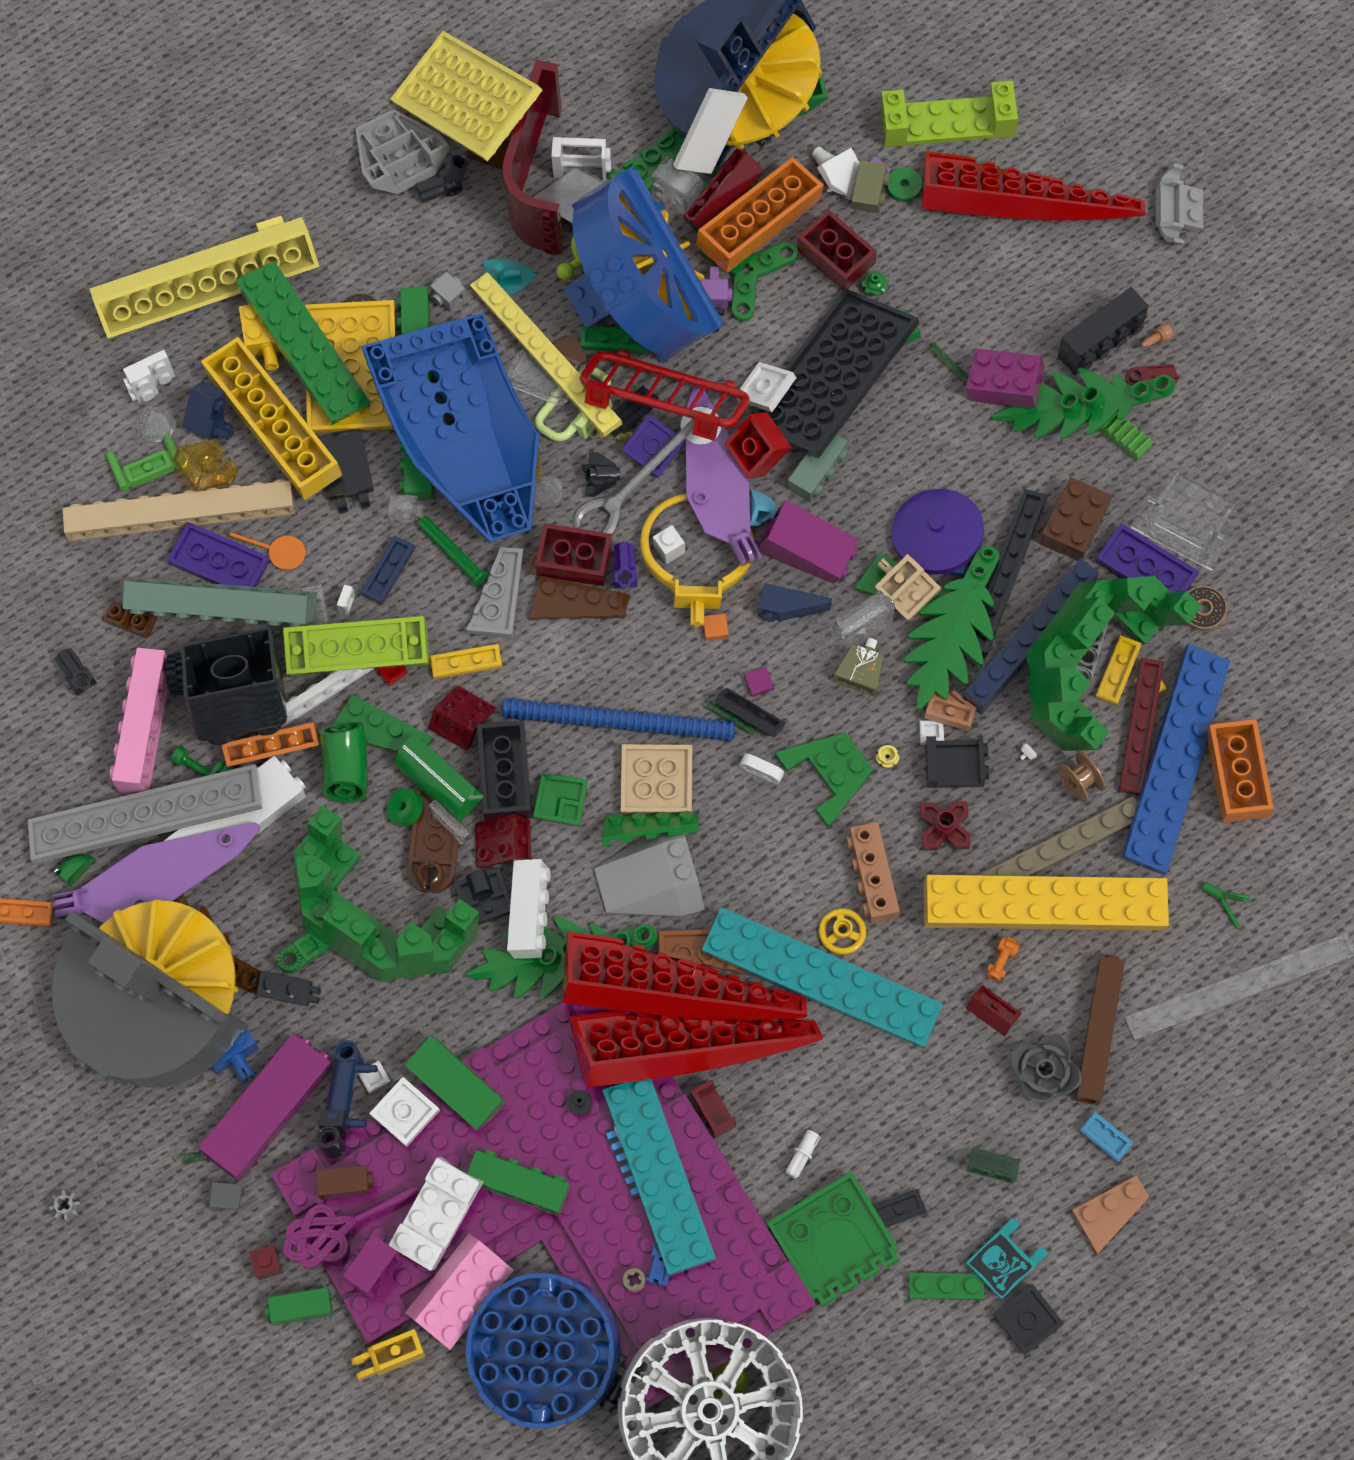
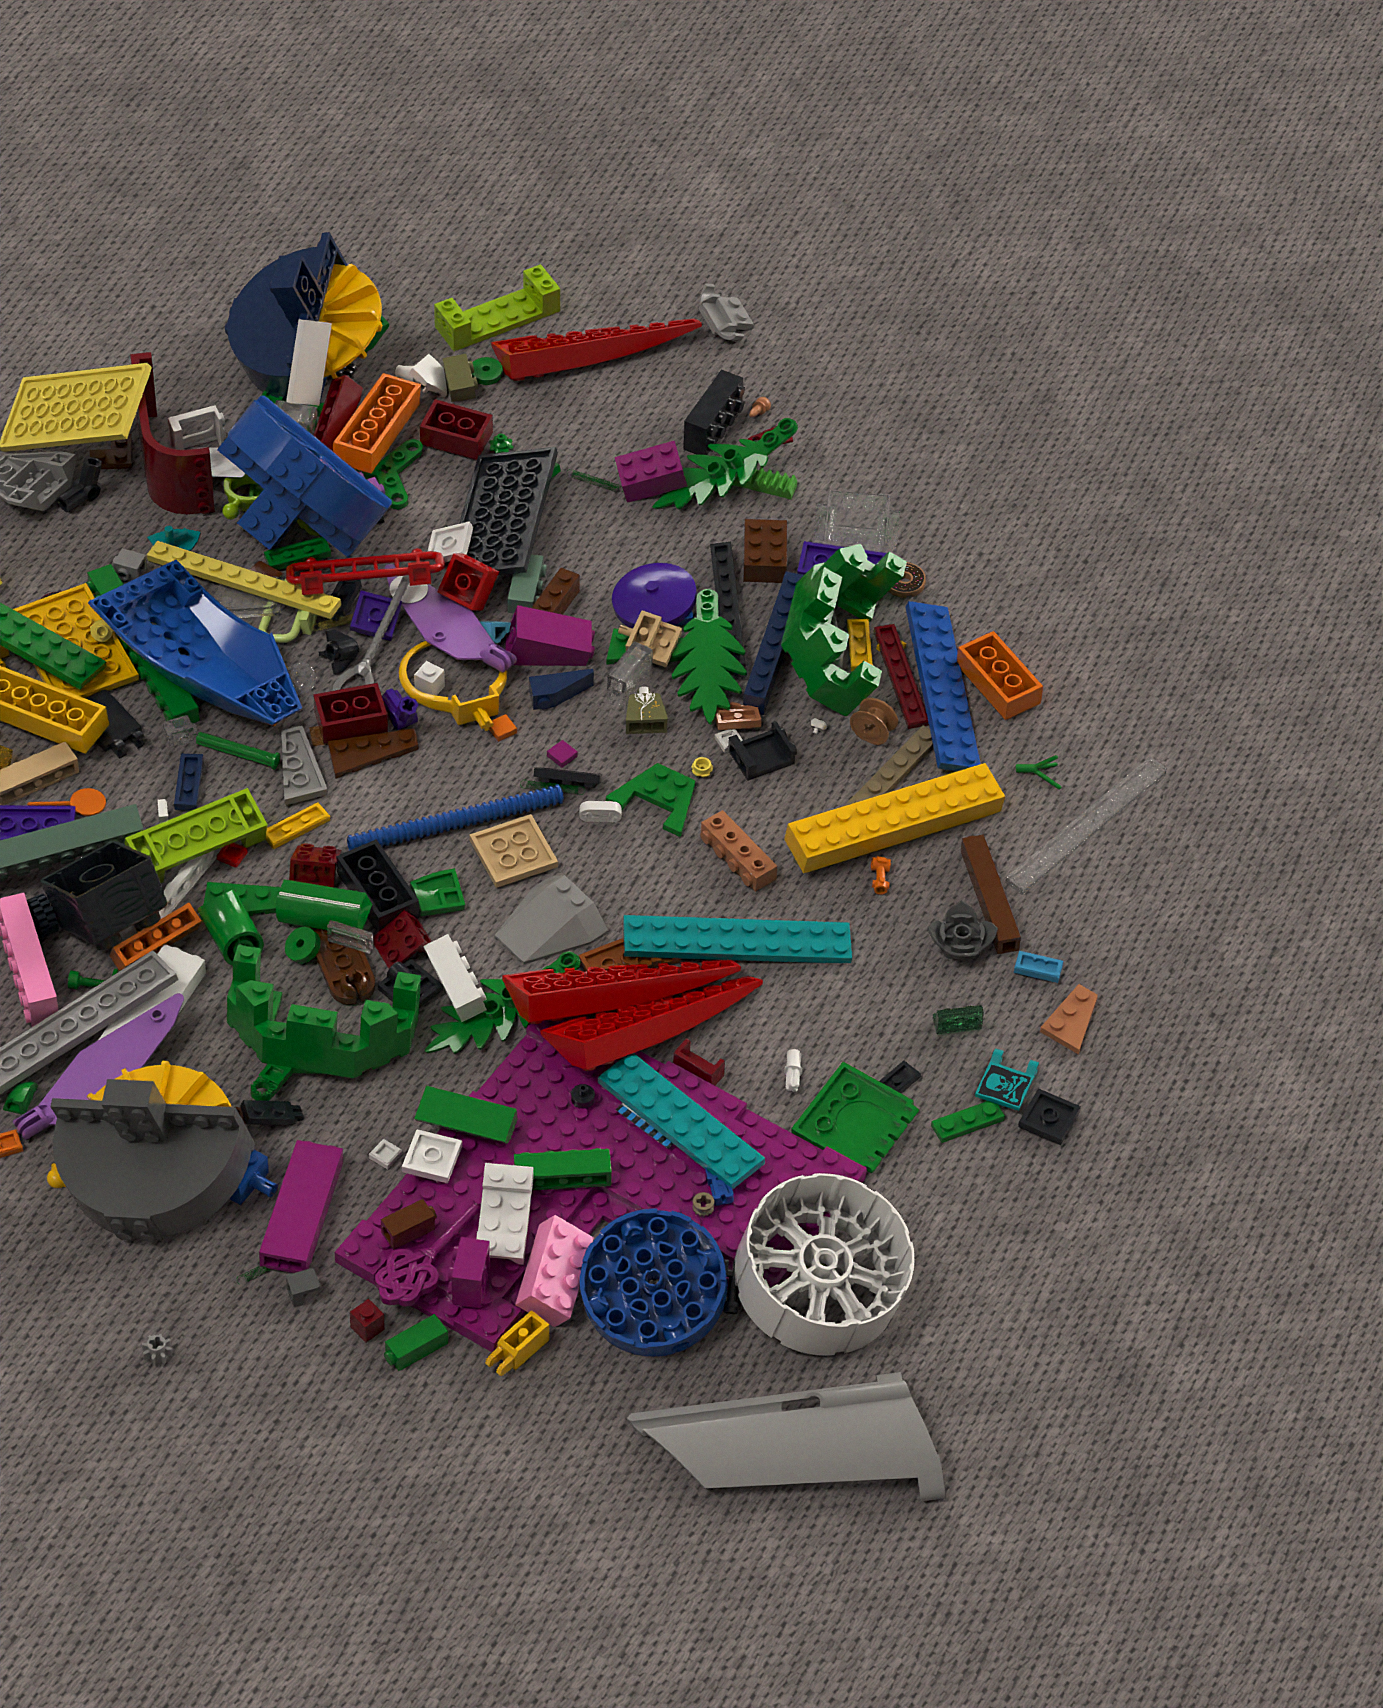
camera: 30 degrees left, 20 degrees down
dark blue piece [316,1040,378,1159] -> none
green wing [602,811,699,846] -> none
yellow piece [819,908,866,955] -> none
dark red plant [920,801,971,851] -> none
dark red slope [966,985,1022,1036] -> none
none -> reddish brown brick [532,568,580,615]

